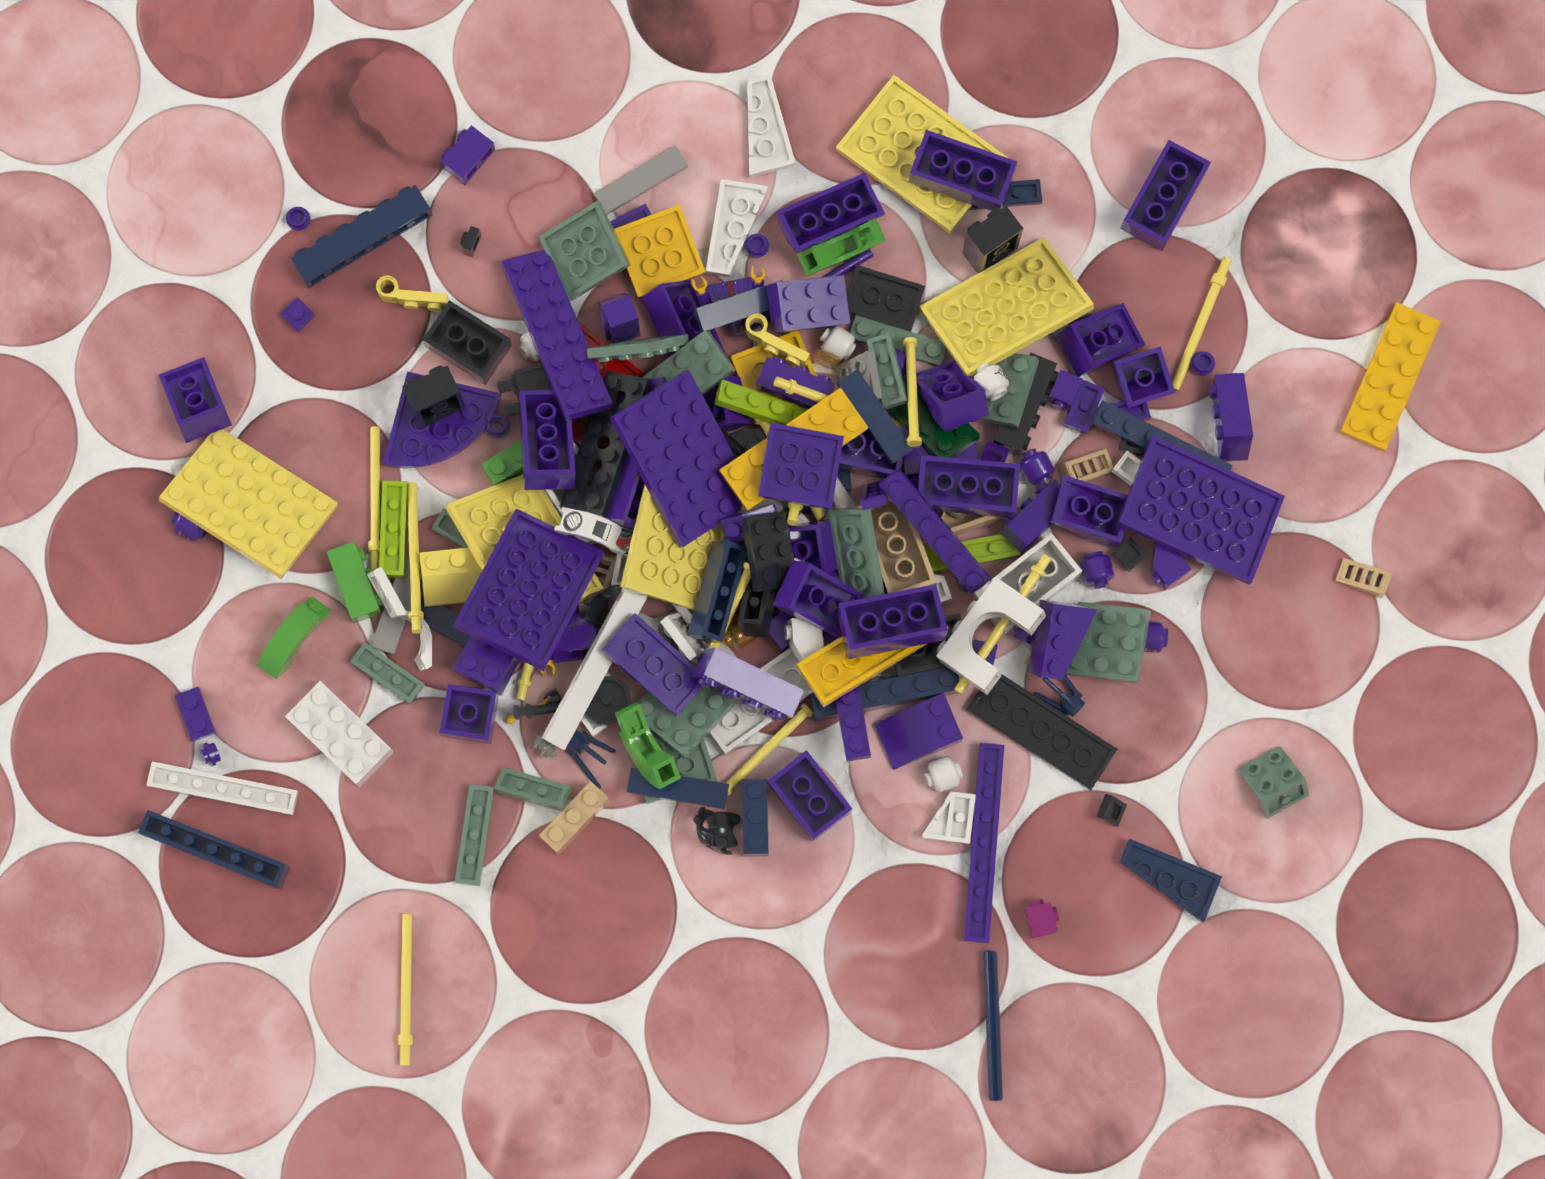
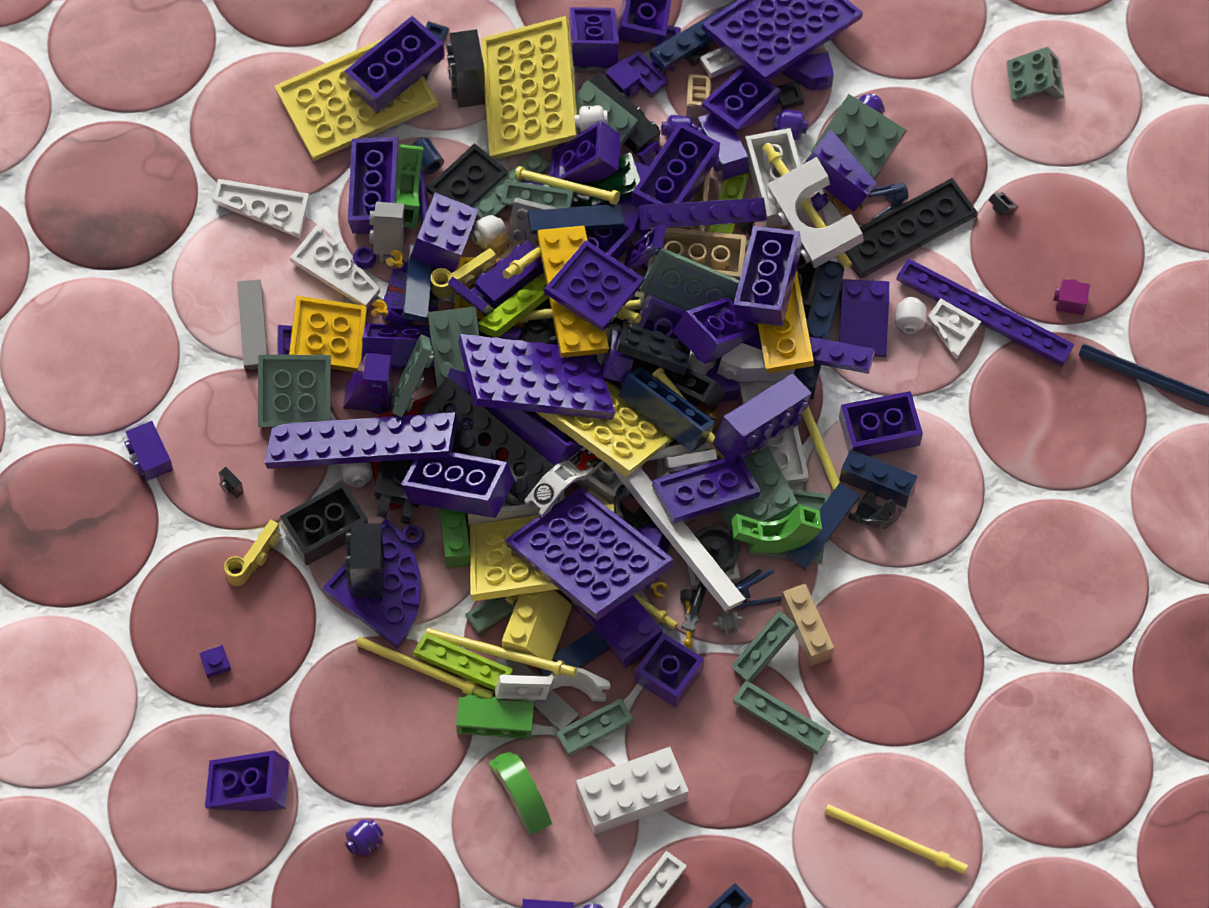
camera: 65 degrees left, 15 degrees down
light yellow plate [159,429,338,579] -> none
dark purple plate [286,207,311,231] -> none
dark blue brick [291,185,433,288] -> none
dark blue wing [1120,838,1222,923] -> none
none -> light grey brick [369,202,404,264]
none -> dark blue brick [412,138,444,174]
none -> dark purple plate [448,276,494,316]

